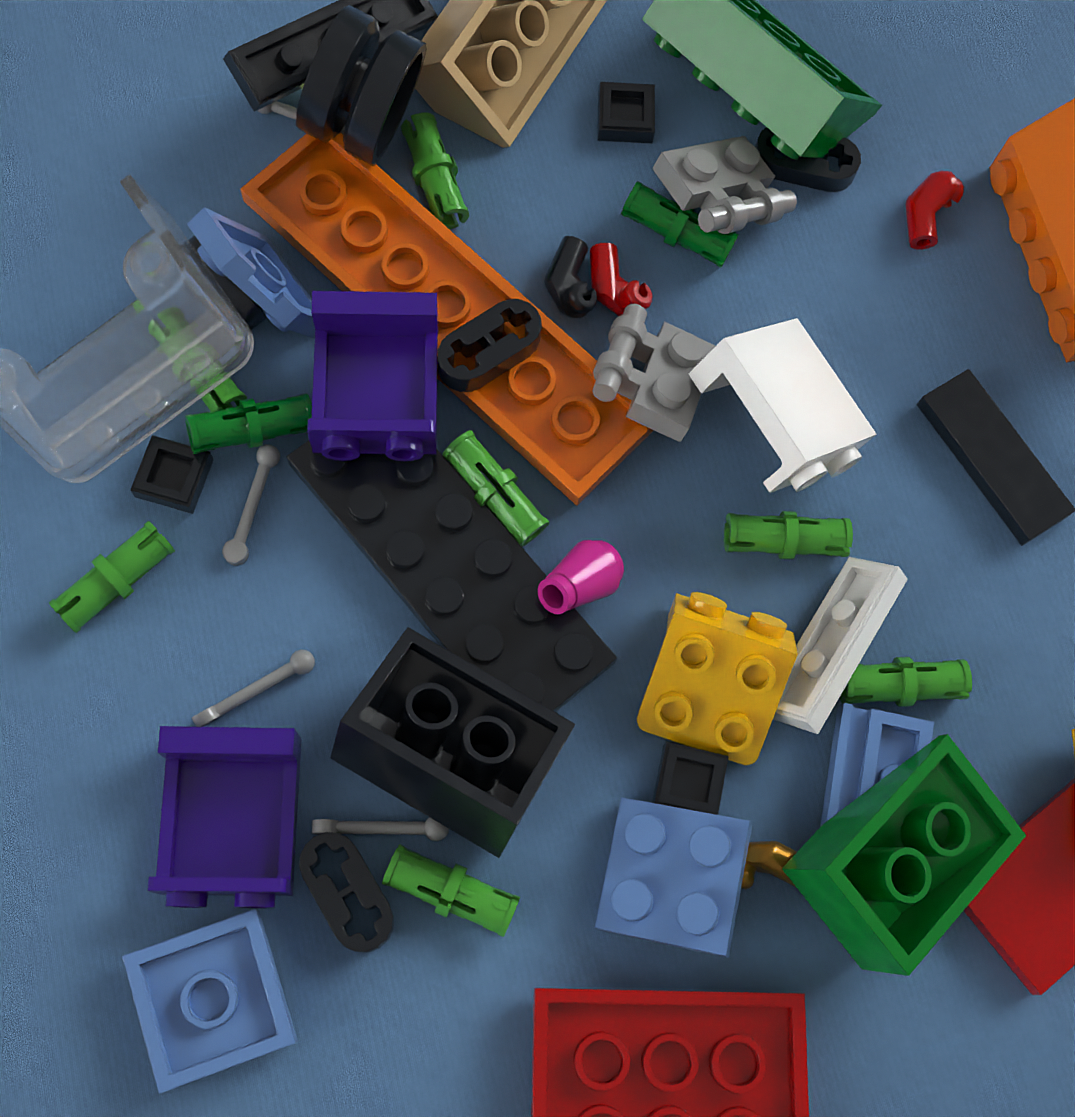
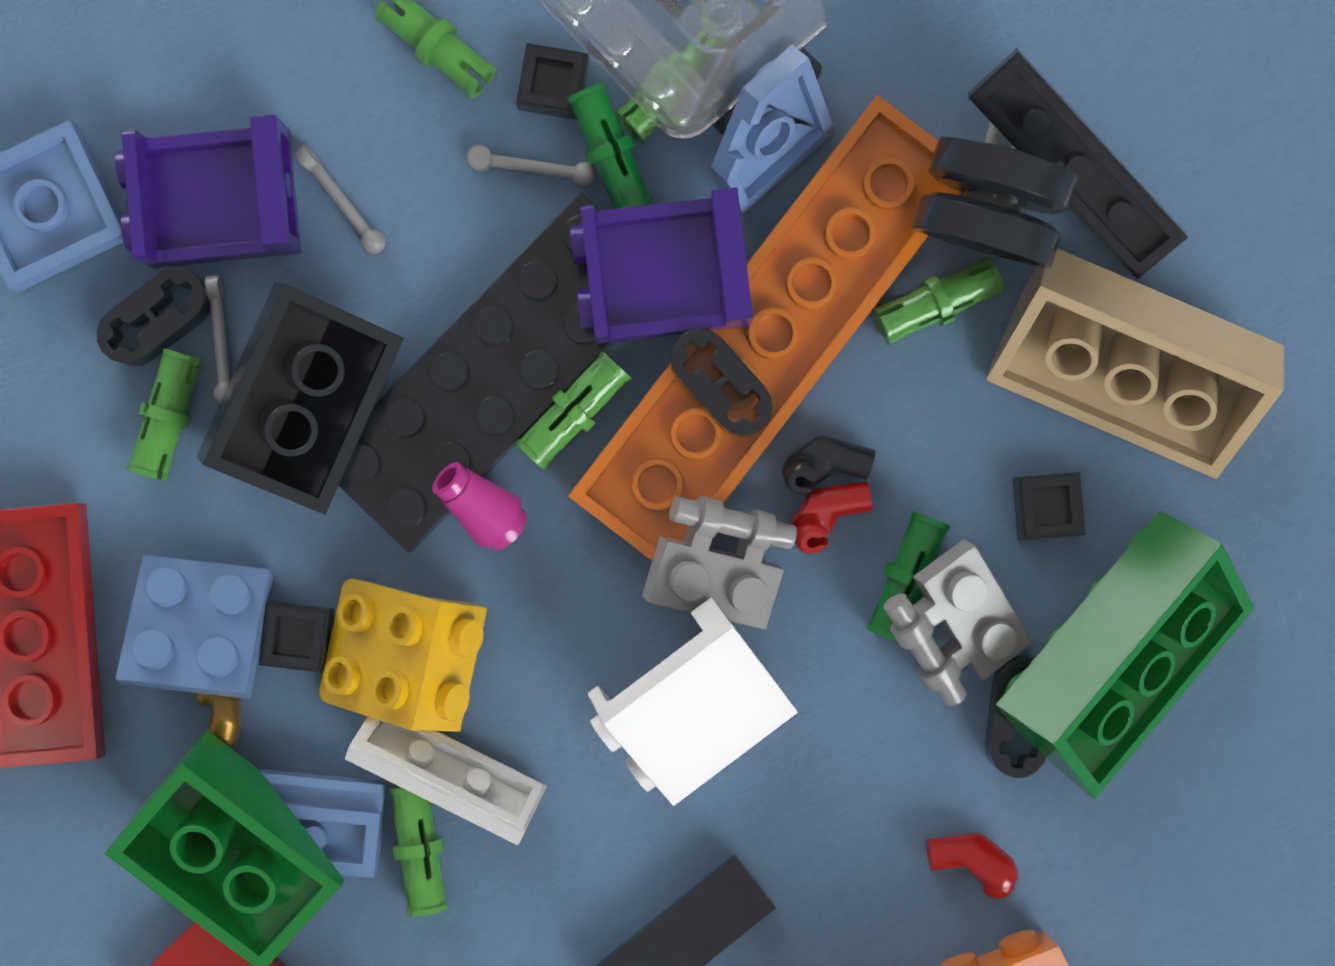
camera: 85 degrees right, 15 degrees up
bright green pin [724,511,853,560] -> none

